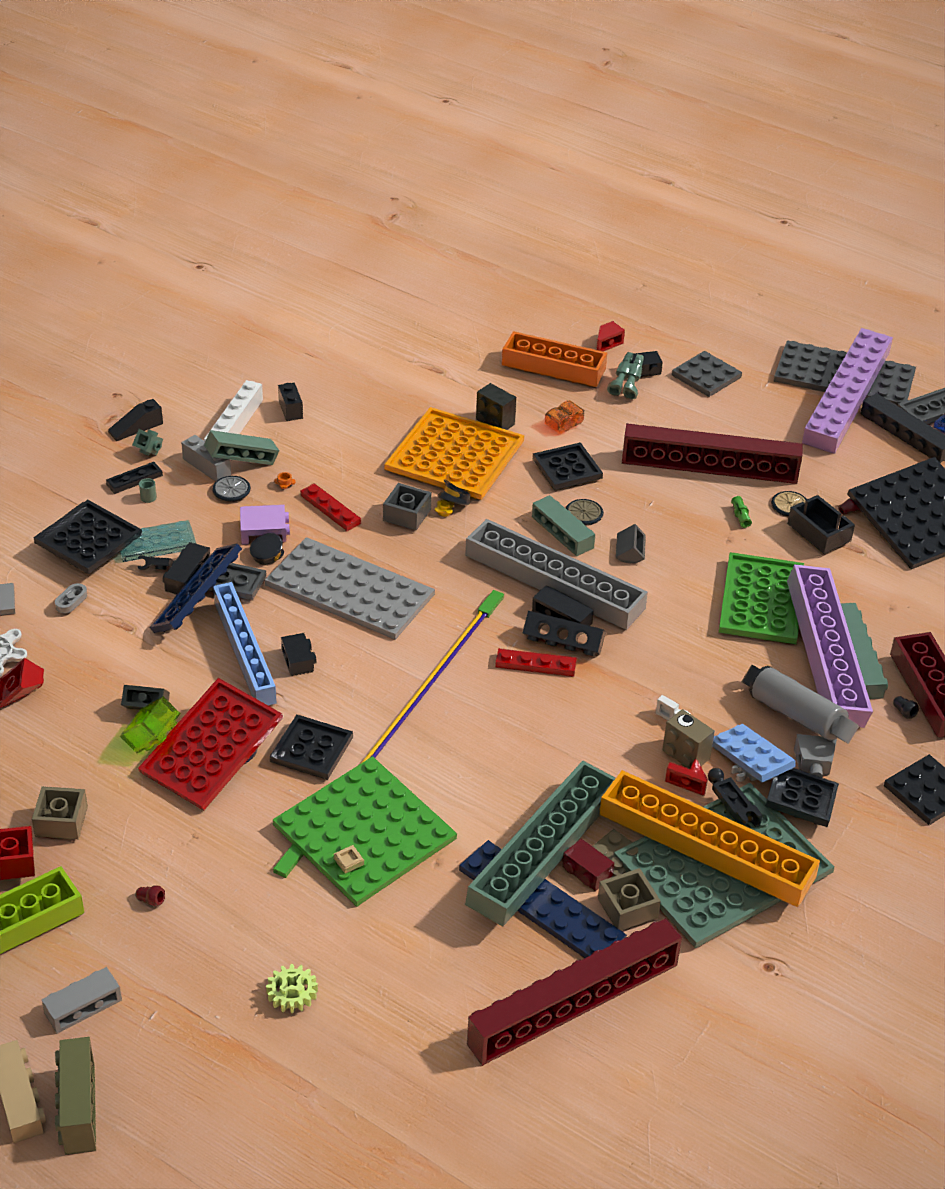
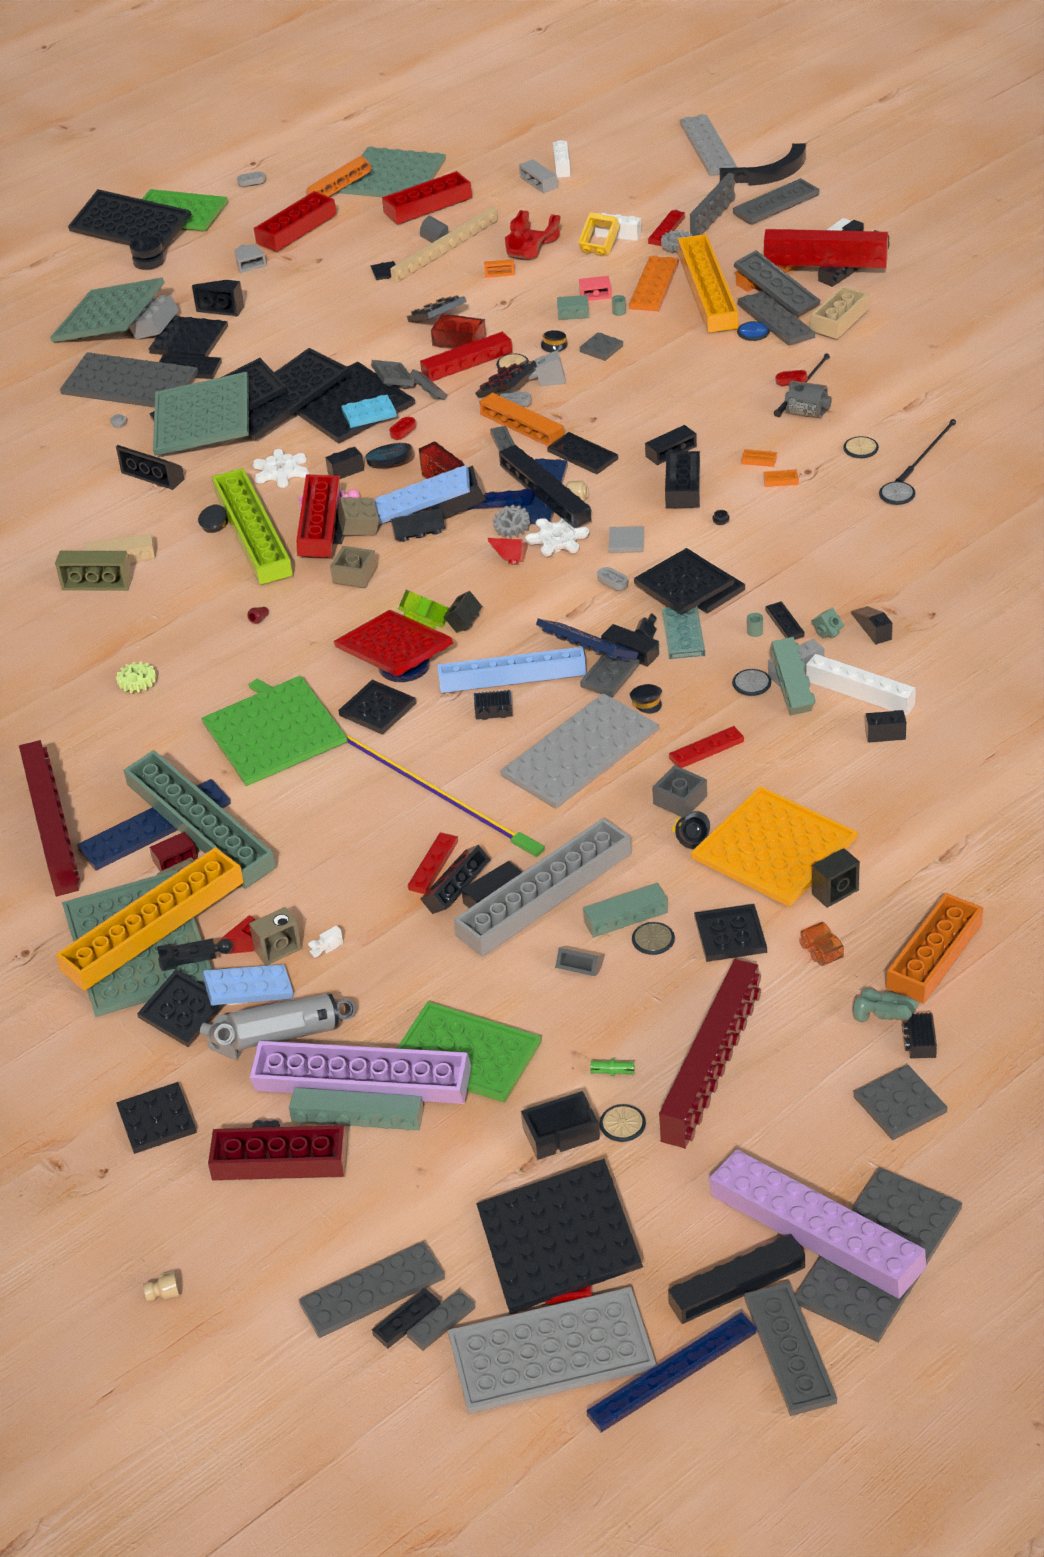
camera: 110 degrees right, 0 degrees up
light grey brick [41,967,122,1034] -> none
lavender panel [240,505,290,545] -> none
orange plate [274,472,296,489] -> none
tan tile [334,845,364,874] -> none
red slope [597,321,625,352] -> none
dark tan brick [598,868,661,931] -> none

